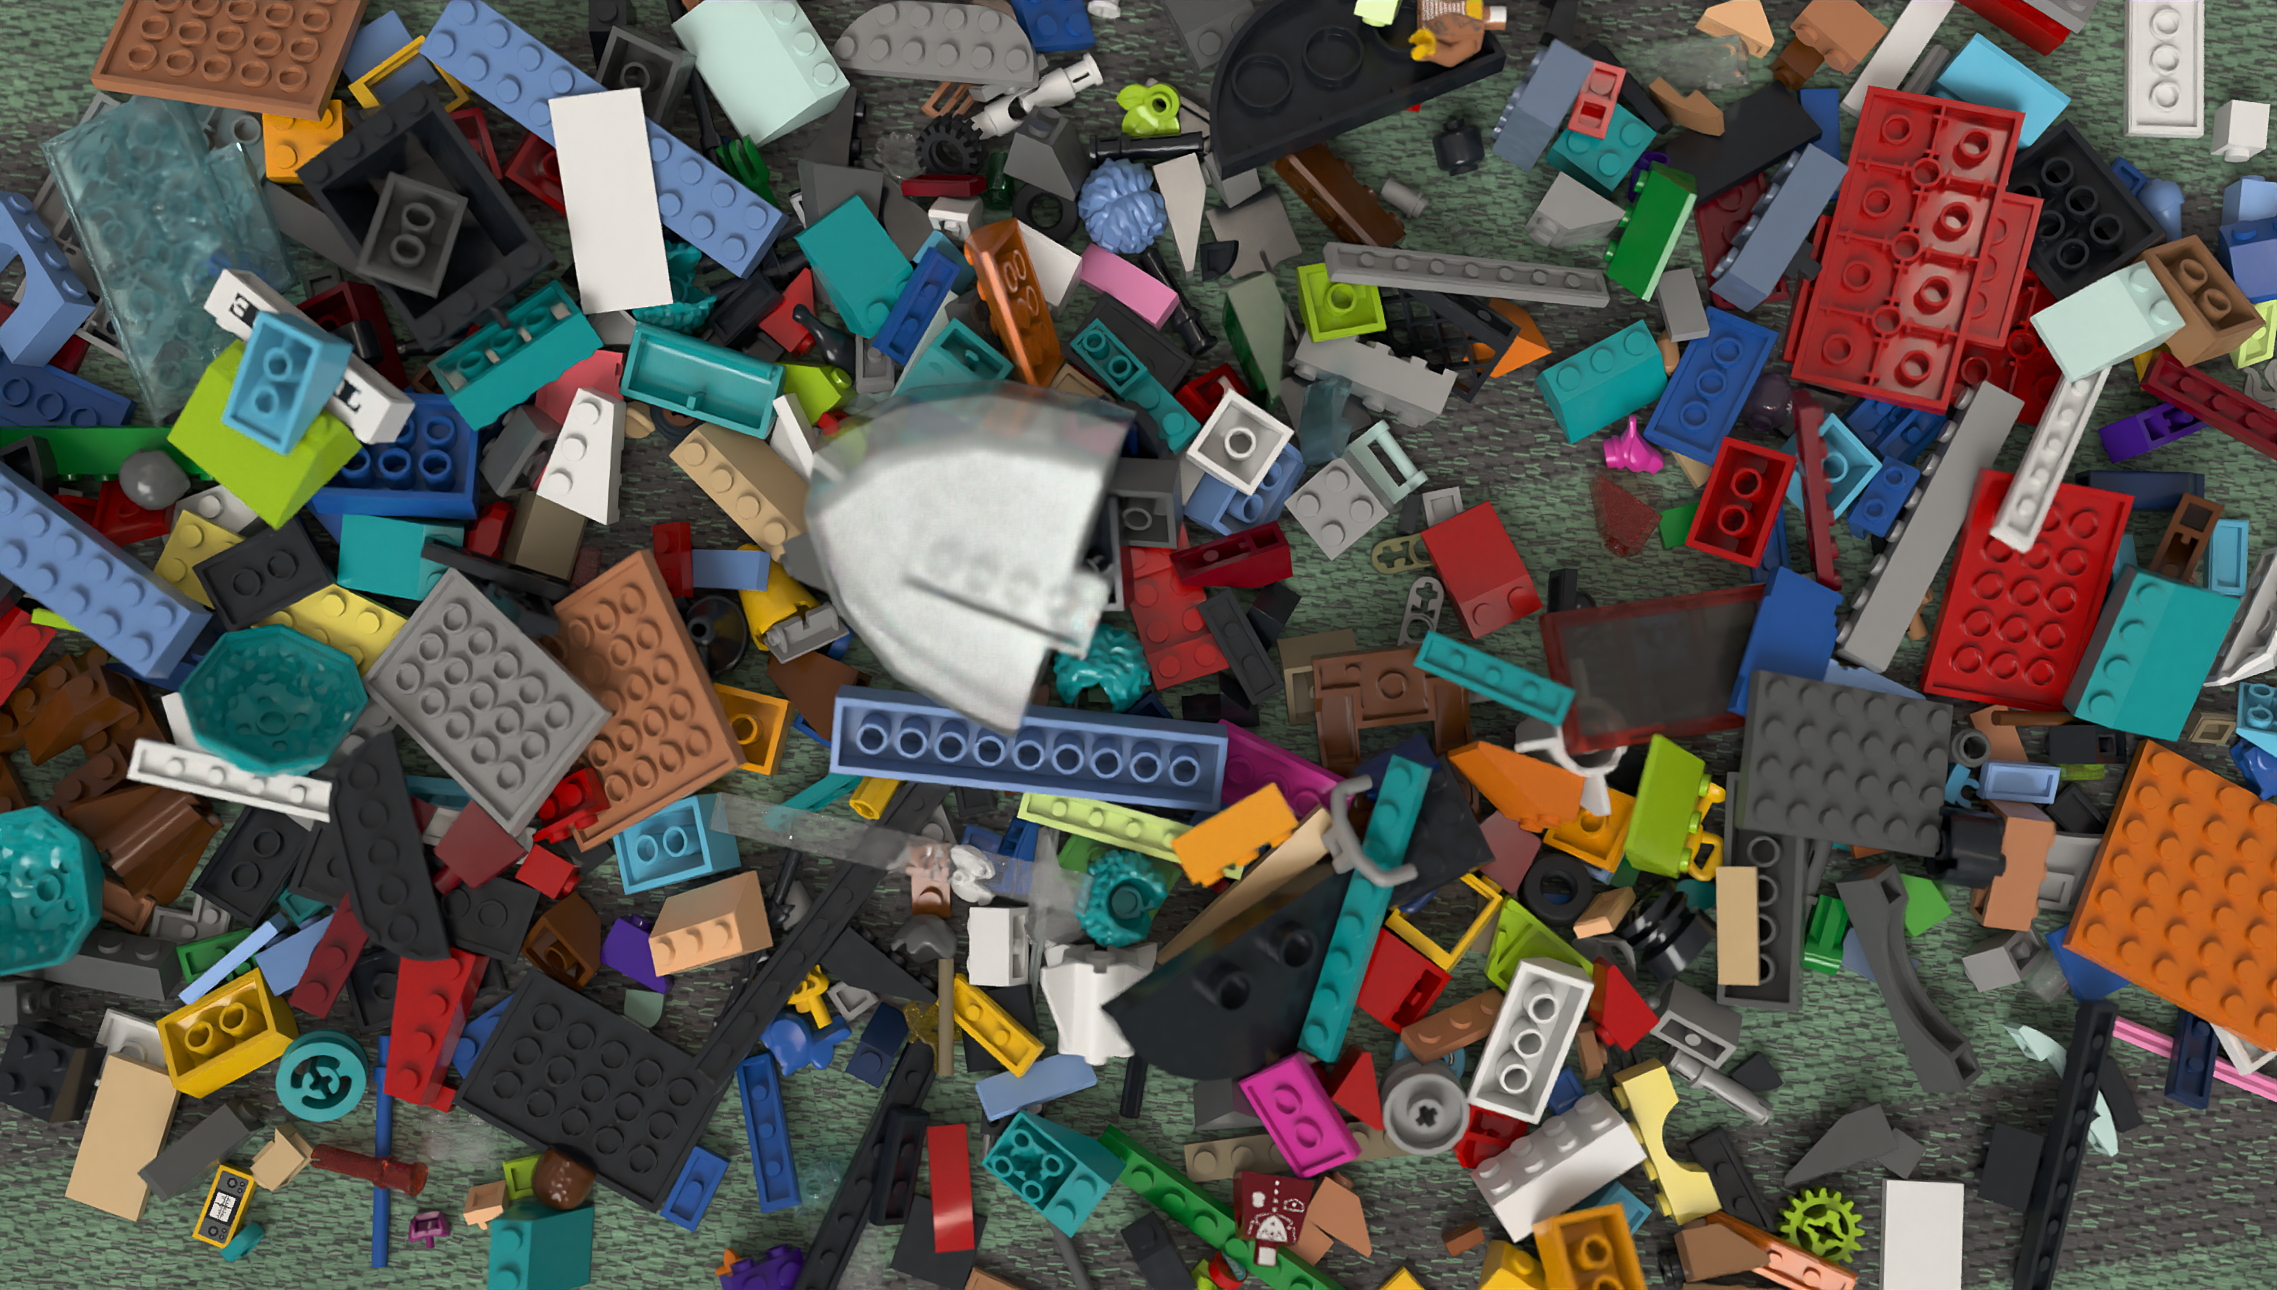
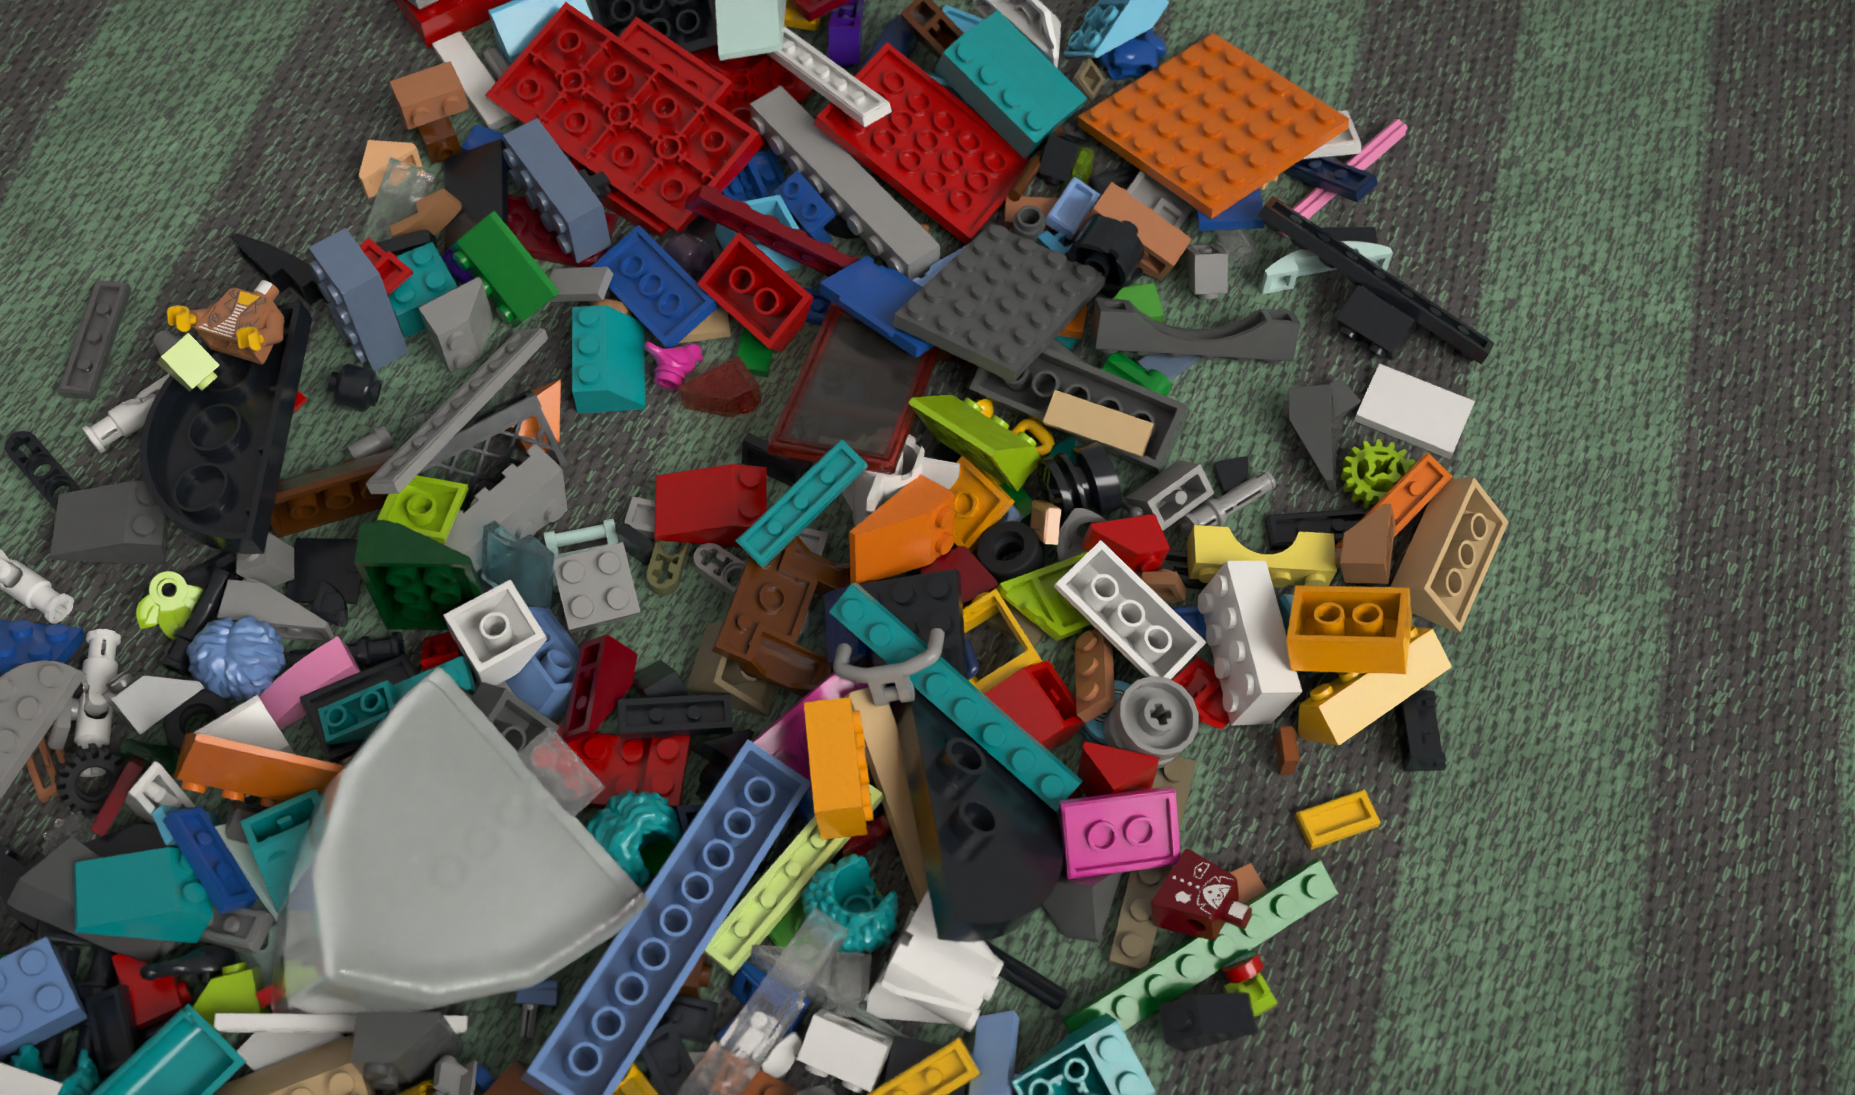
camera: 75 degrees left, 25 degrees down
nougat slope [1305,1170,1372,1258] -> none

